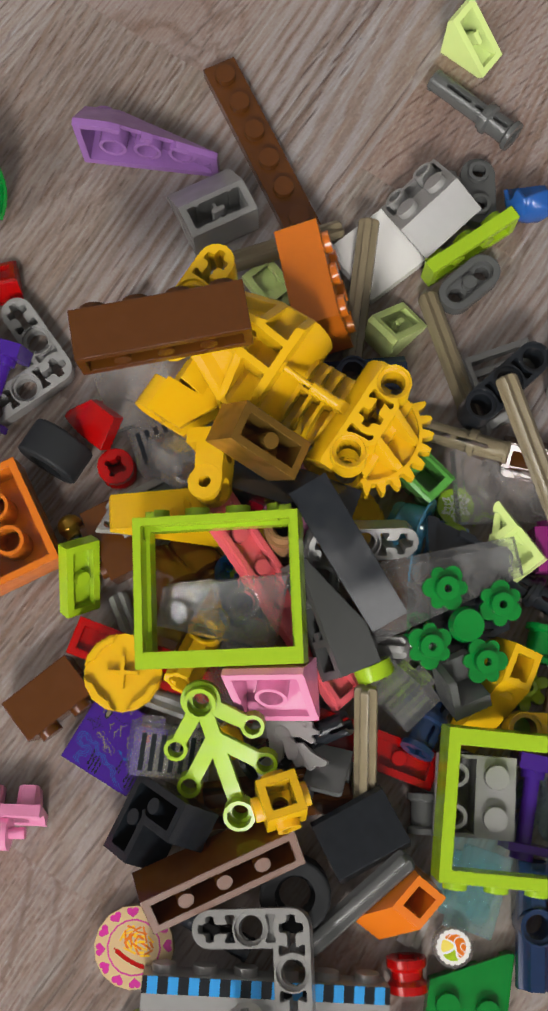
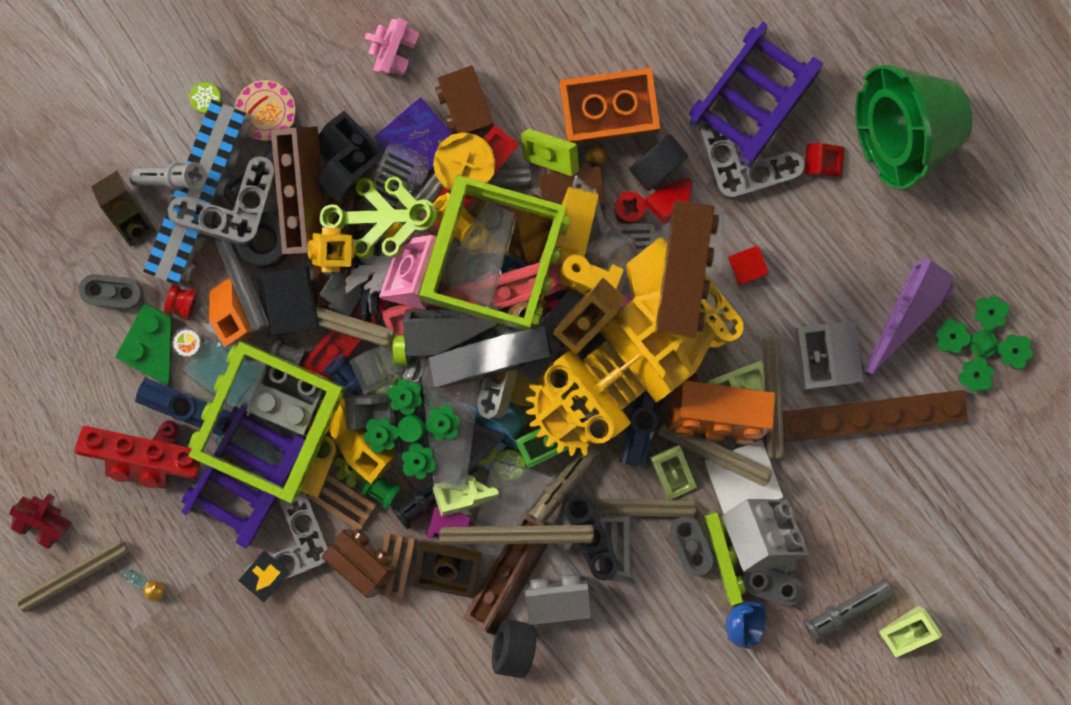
camera: 105 degrees right, 10 degrees up
none -> green plant [935,295,1033,392]

